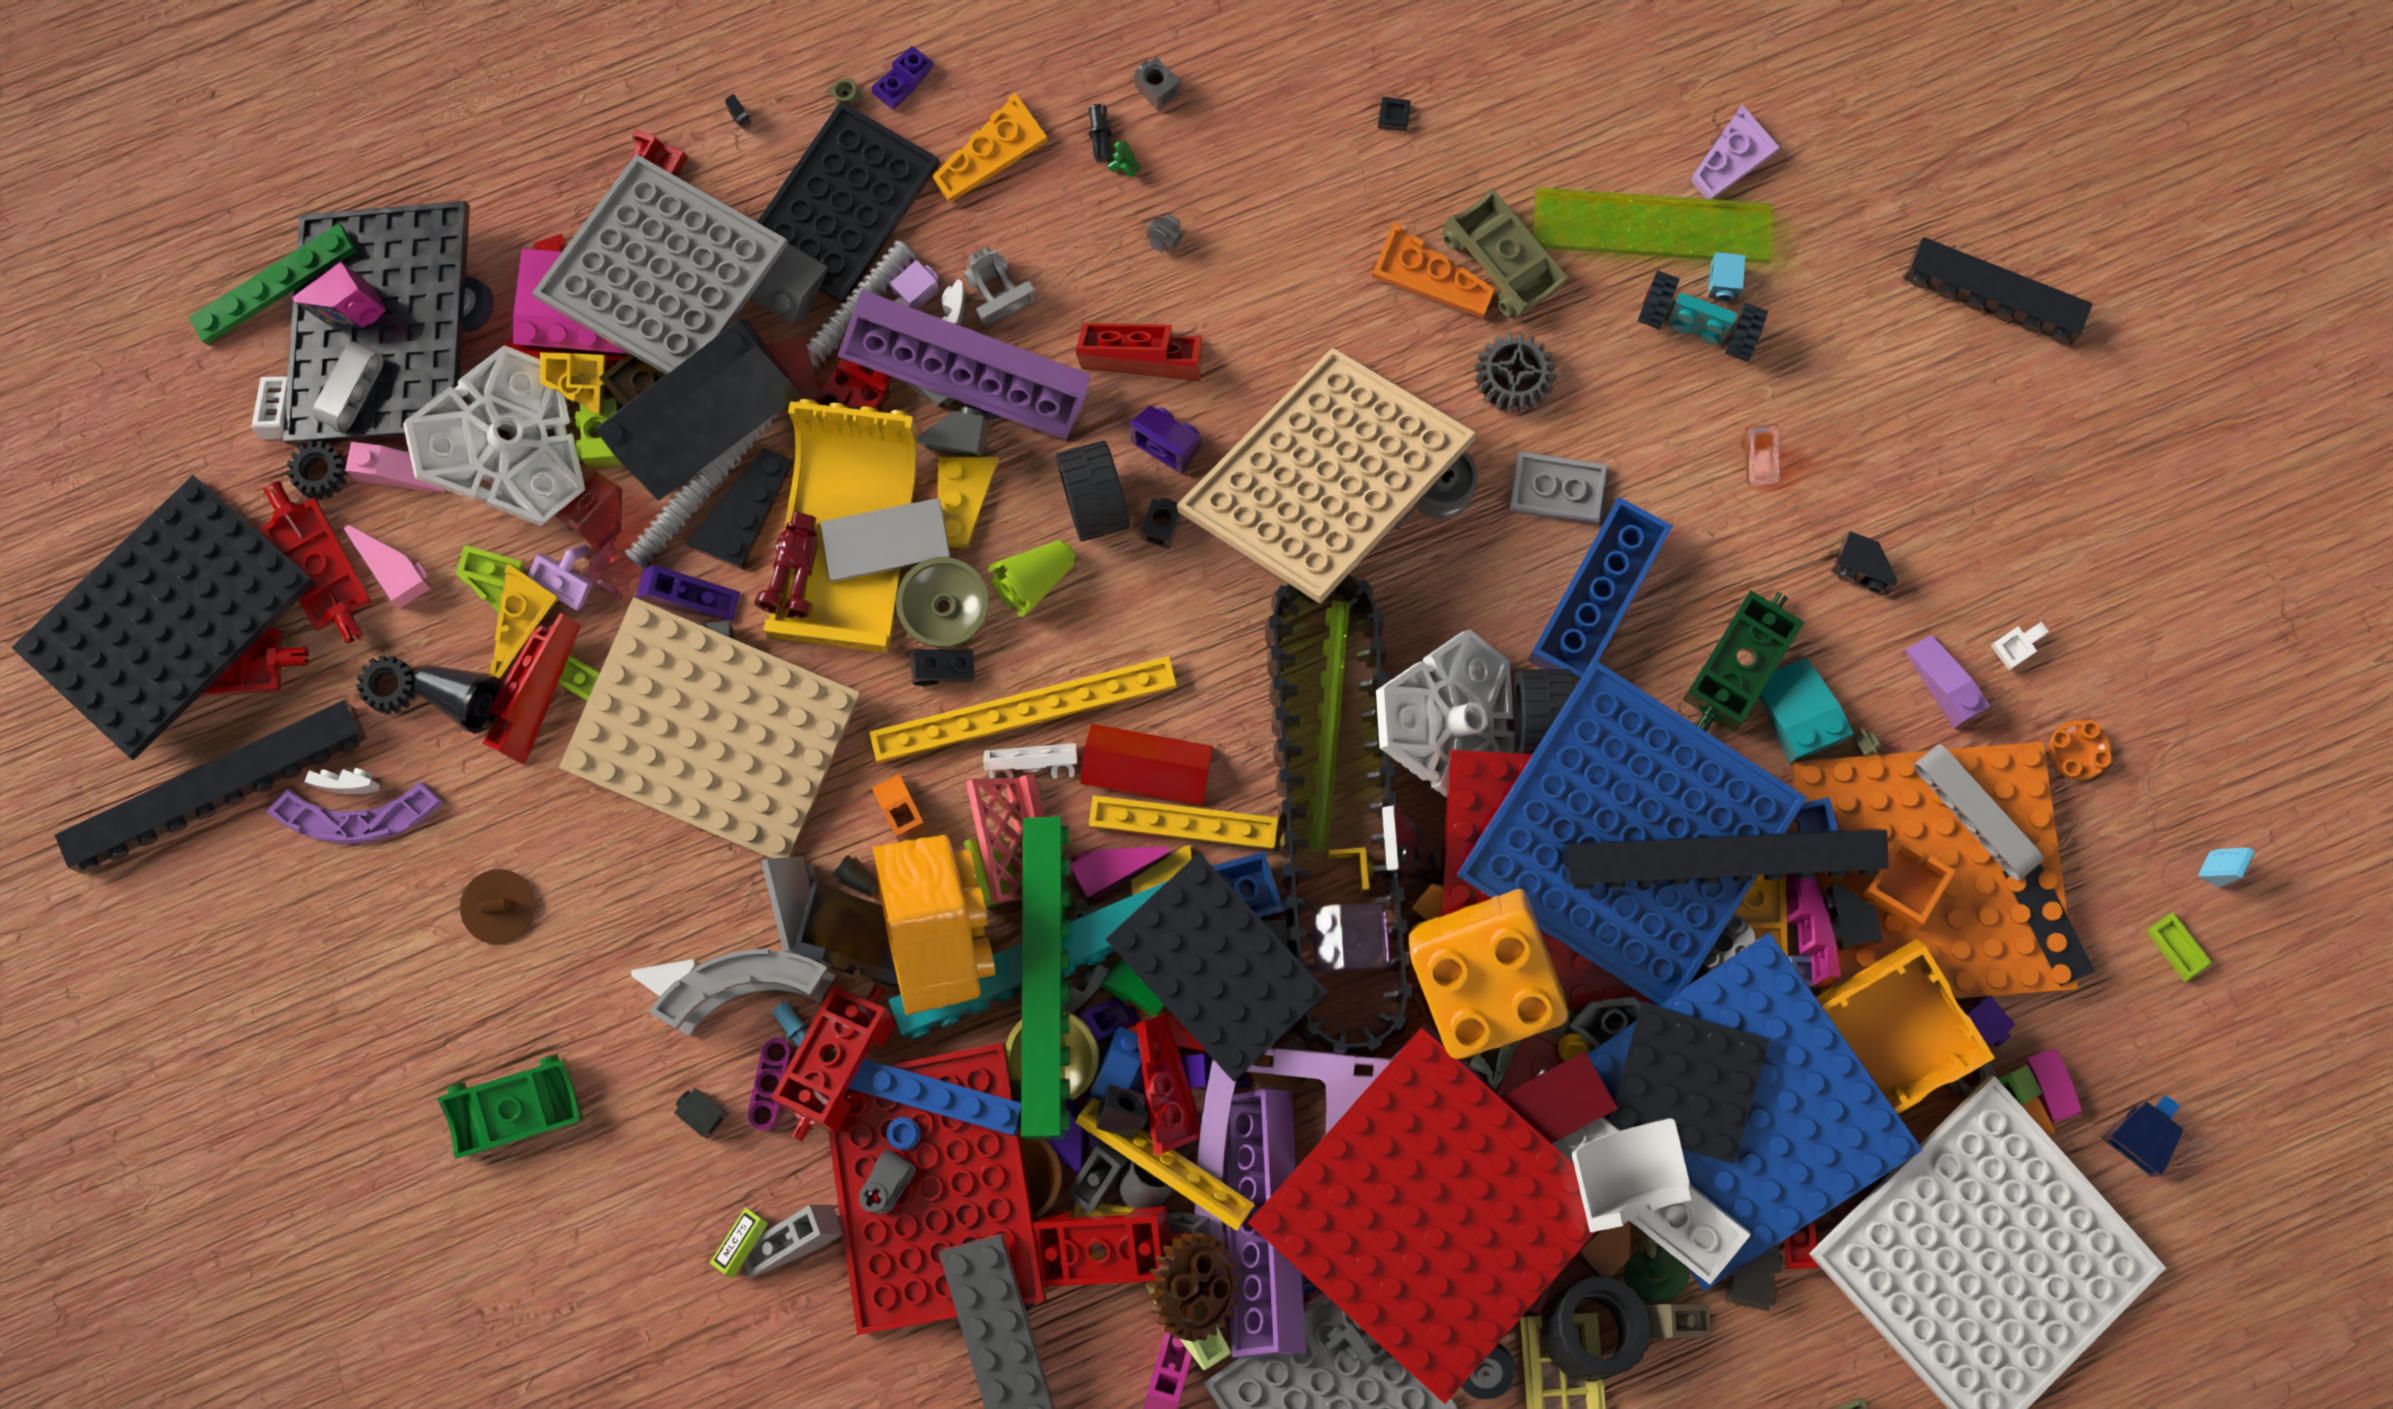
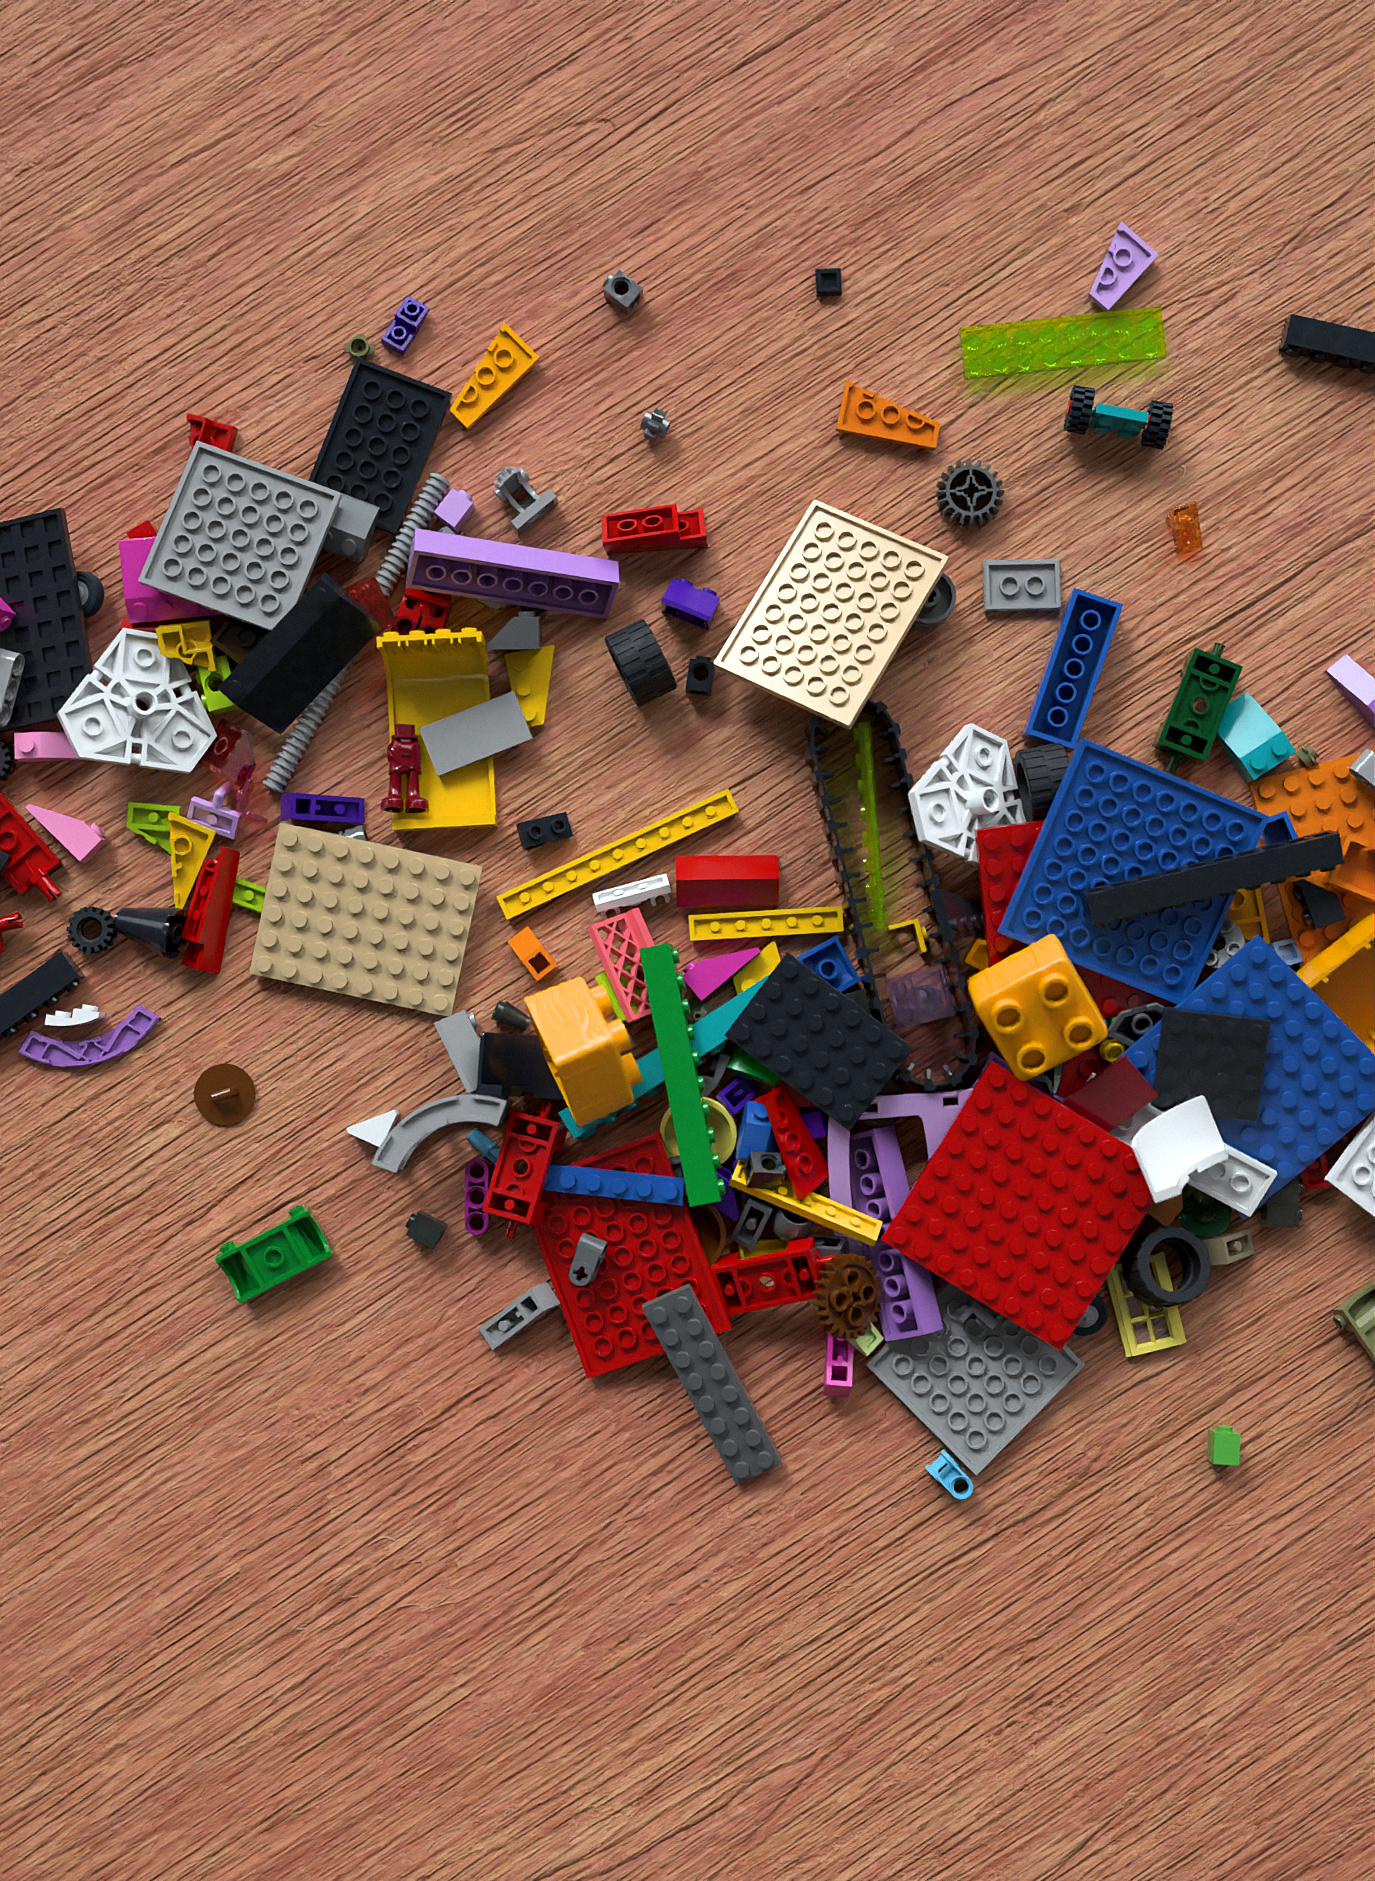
camera: 15 degrees left, 10 degrees up
black wing [686,448,793,570] -> none
tile [710,1207,768,1279] -> none
black tile [725,94,752,129] -> none
blue tile [887,1117,921,1150] -> none
olive dish [896,557,989,648] -> none
white slope [941,279,965,326] -> none
lime cone [988,540,1076,617] -> none
black axle [1088,104,1112,163] -> none
green plant [1107,140,1141,178] -> none
olive piece [1443,189,1568,319] -> none
medium azure brick [1708,252,1746,302] -> none
dark pink slope [1786,873,1841,988] -> none
black slope [1831,531,1897,594] -> none

